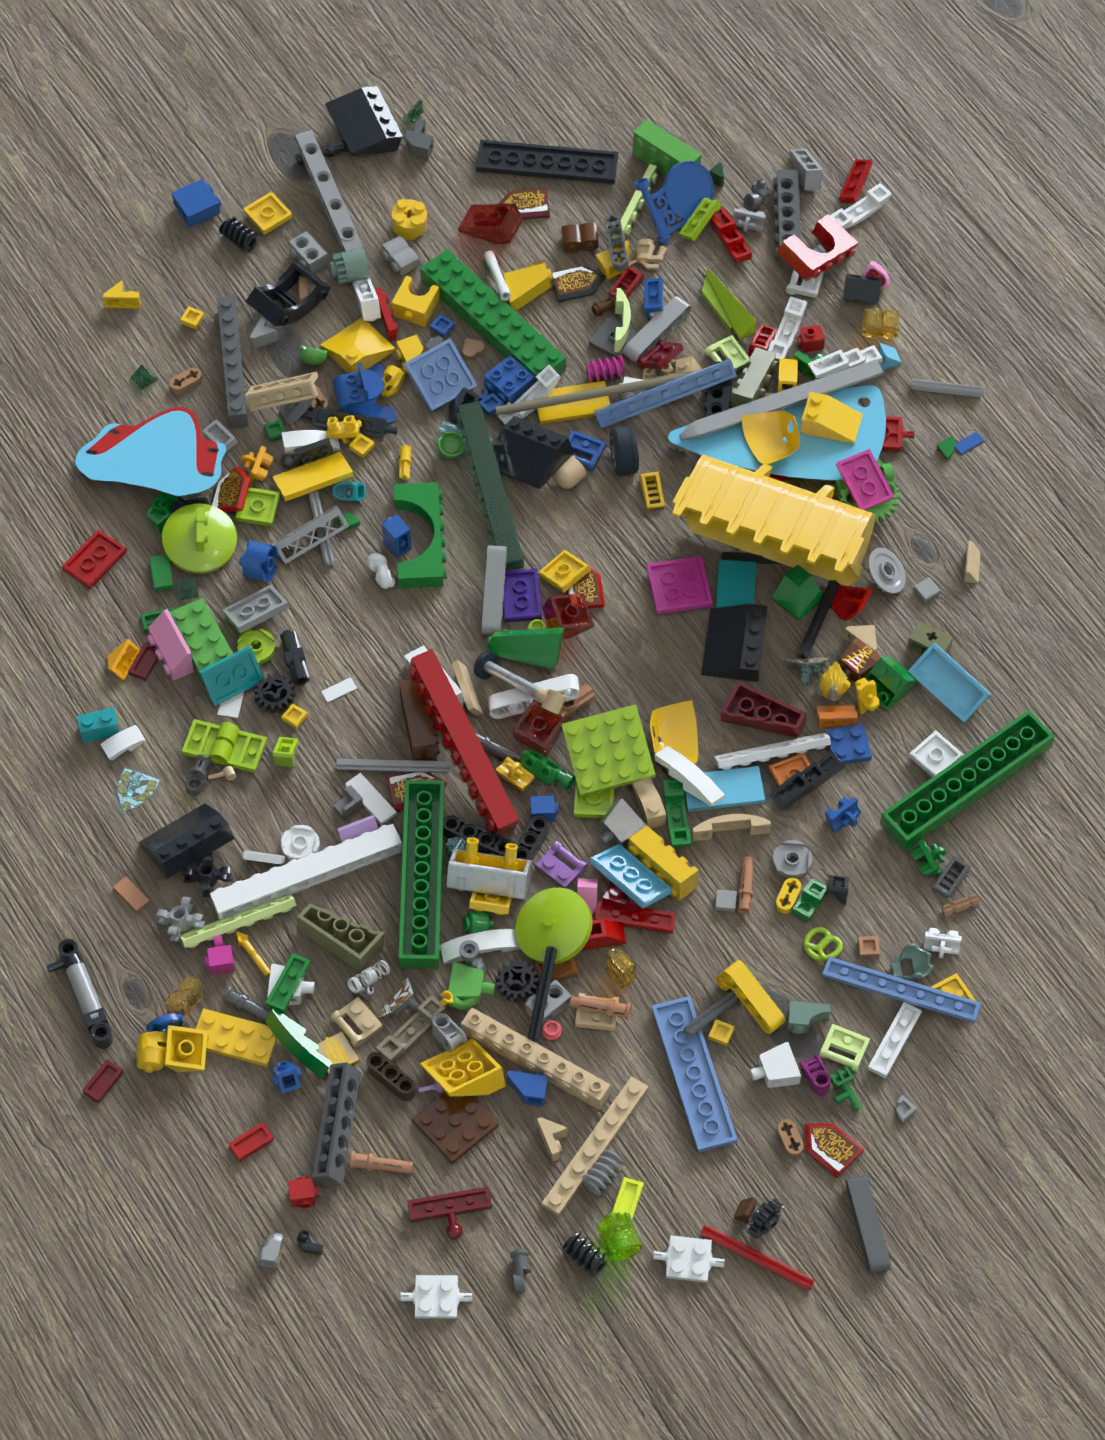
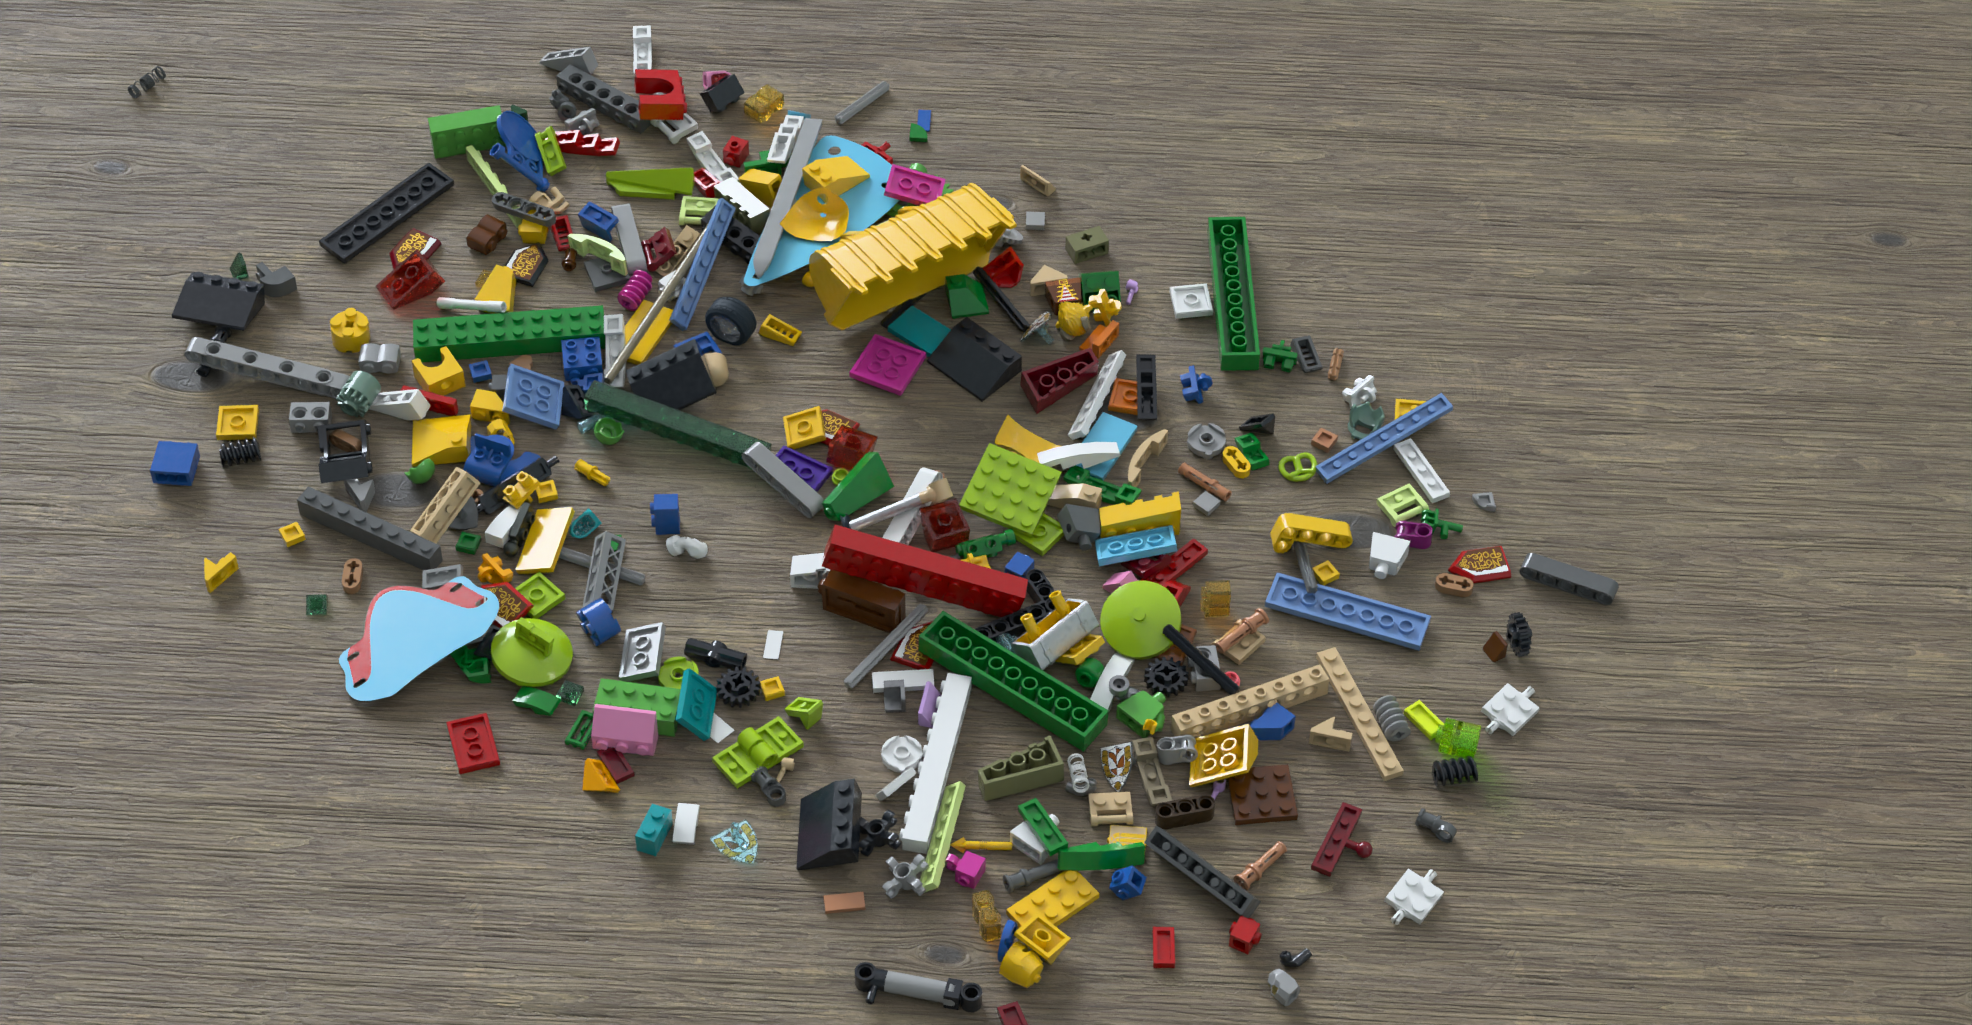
camera: 55 degrees left, 10 degrees down
green arch [394,482,447,589] -> none
medium lavender plate [535,841,588,889] -> none
red axle [701,1225,814,1291] -> none
sand green arch [788,1001,830,1034] -> none
blue plate [825,723,872,764] -> none
red tile [839,159,873,203] -> none
medium azure slope [908,643,992,723] -> none
none -> lavender hand [1126,279,1138,305]

